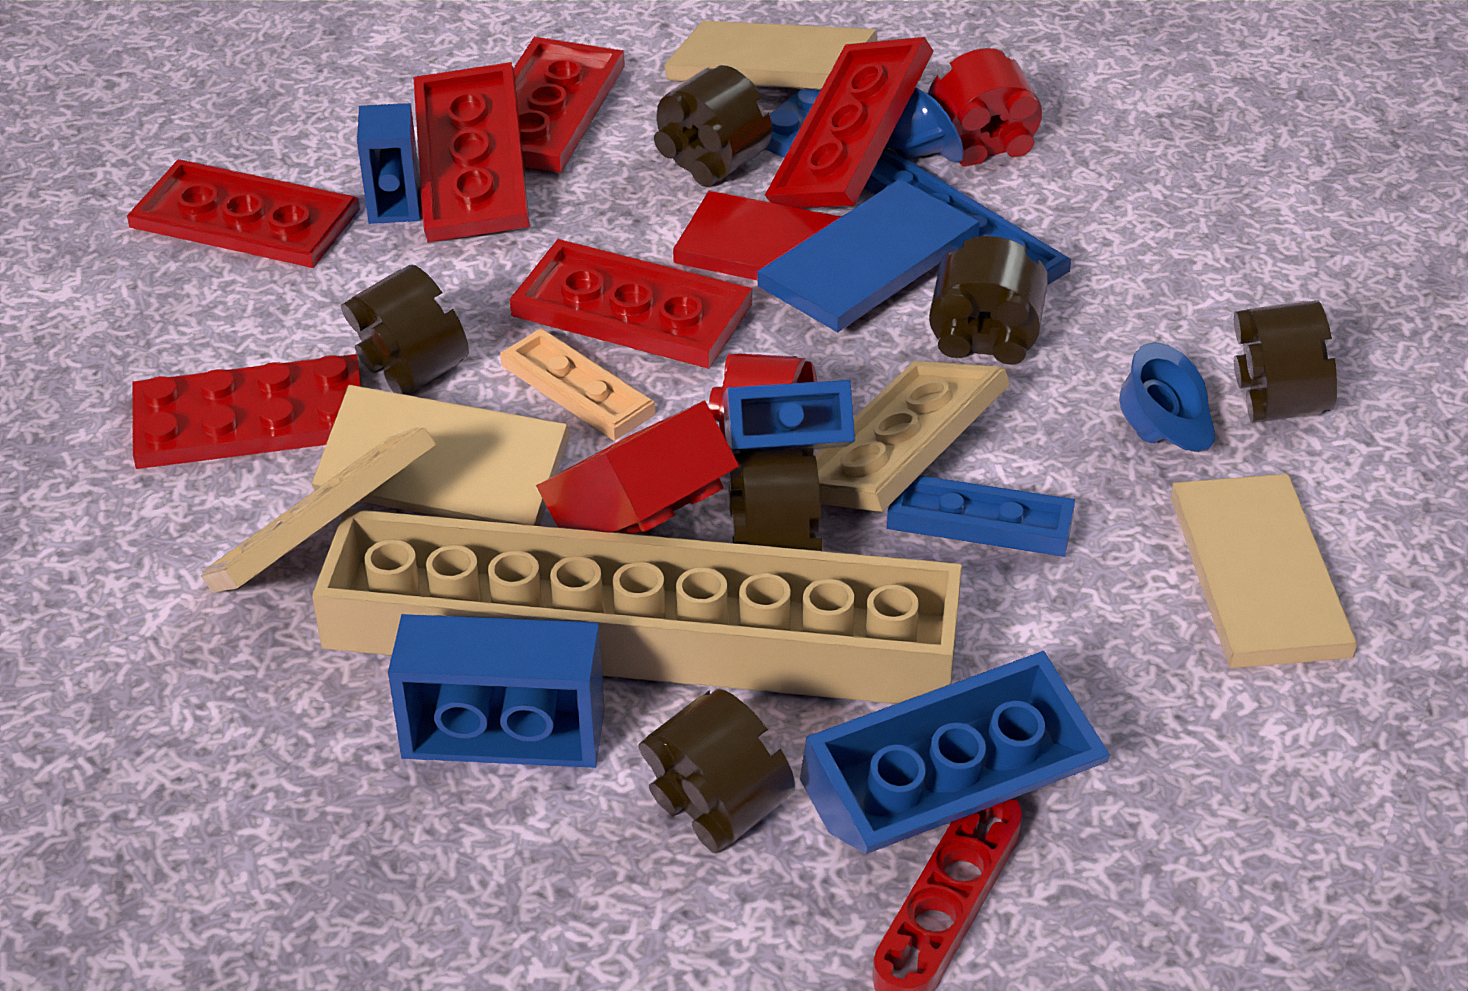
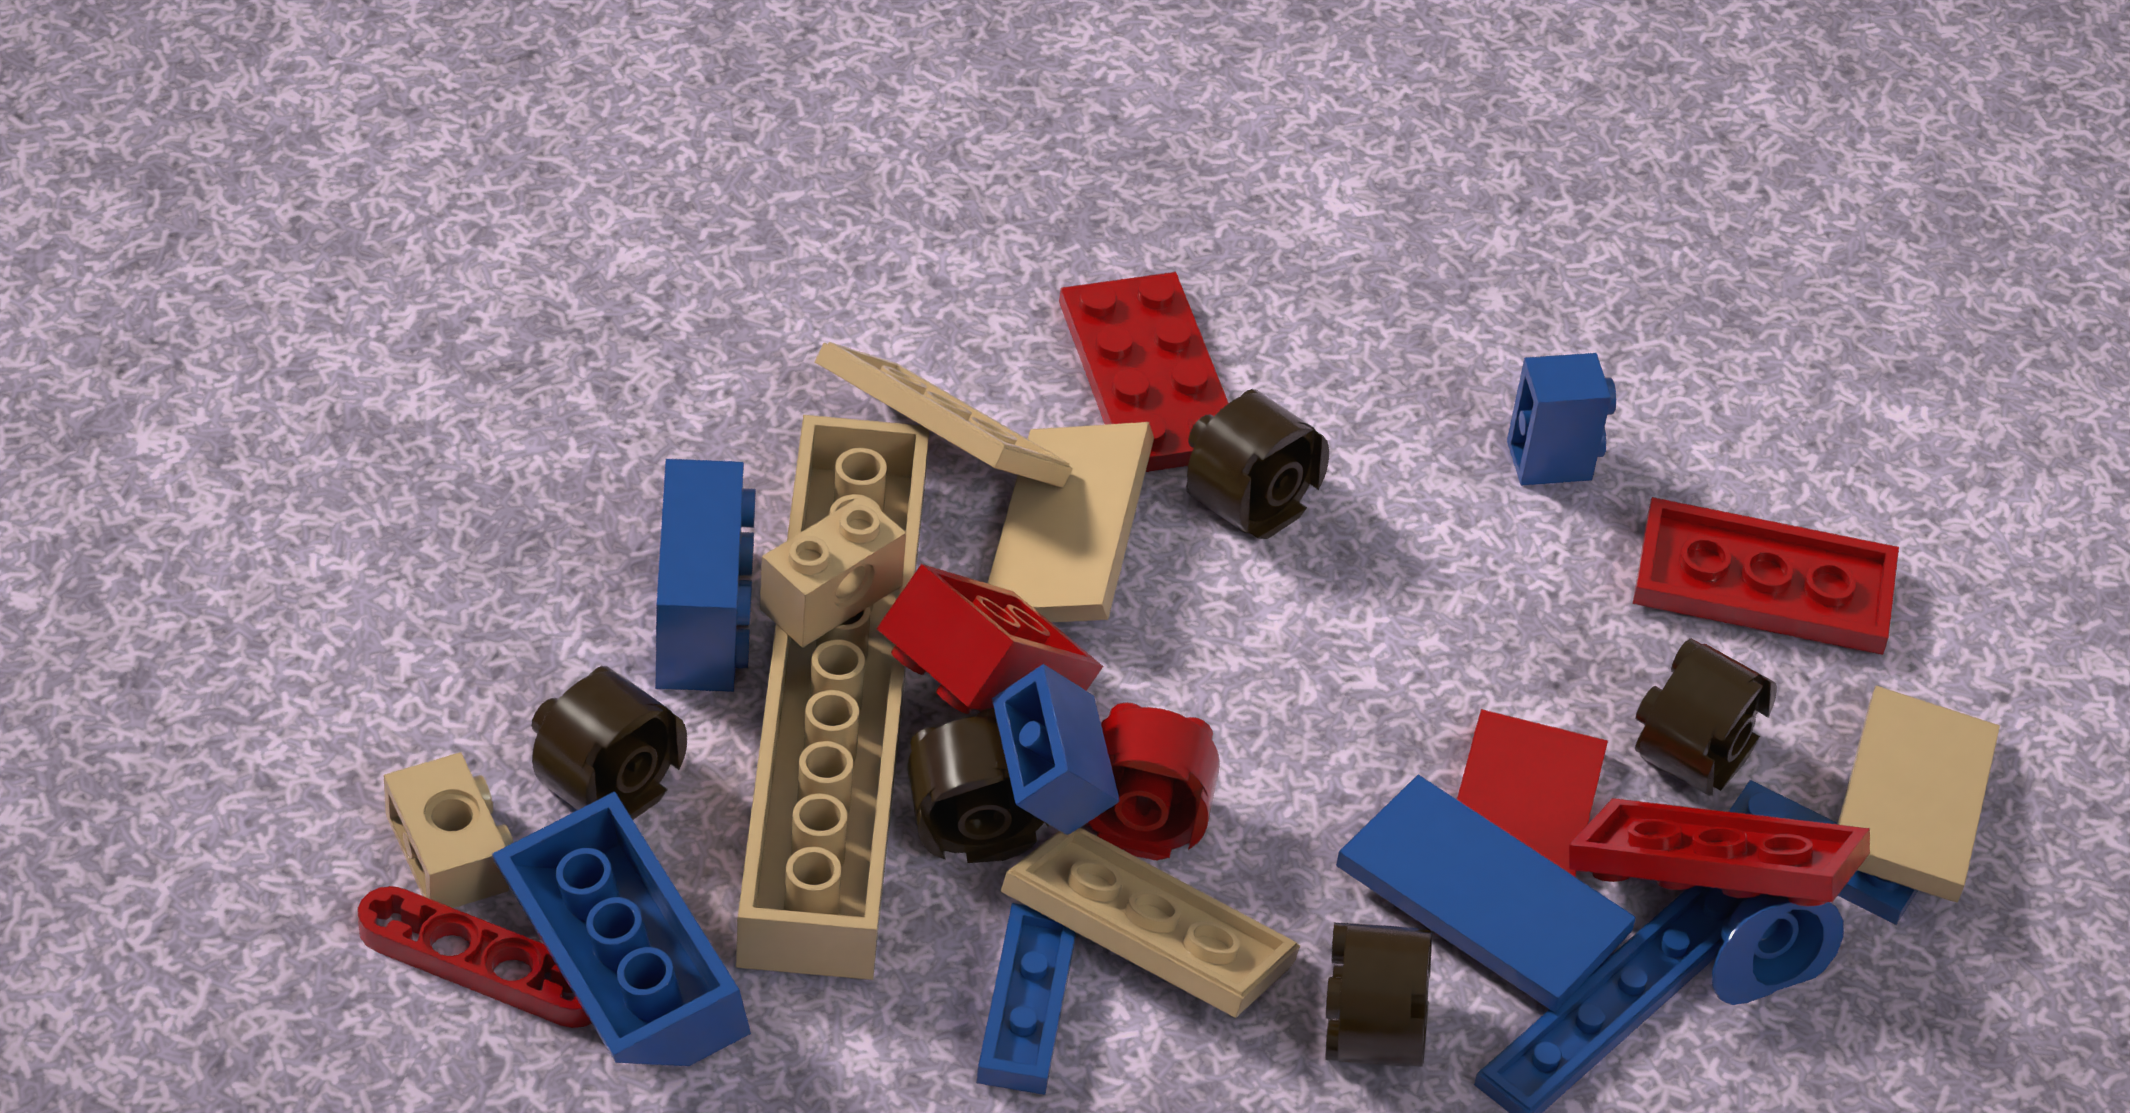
camera: 80 degrees right, 5 degrees up
red tile [127,159,360,268] -> none
red plate [413,62,530,243] -> none
light nougat tile [500,328,656,441] -> none
red plate [510,239,752,369] -> none
red brick [928,48,1042,167] -> none
none -> tan brick [384,752,514,908]
none -> tan brick [760,495,906,648]

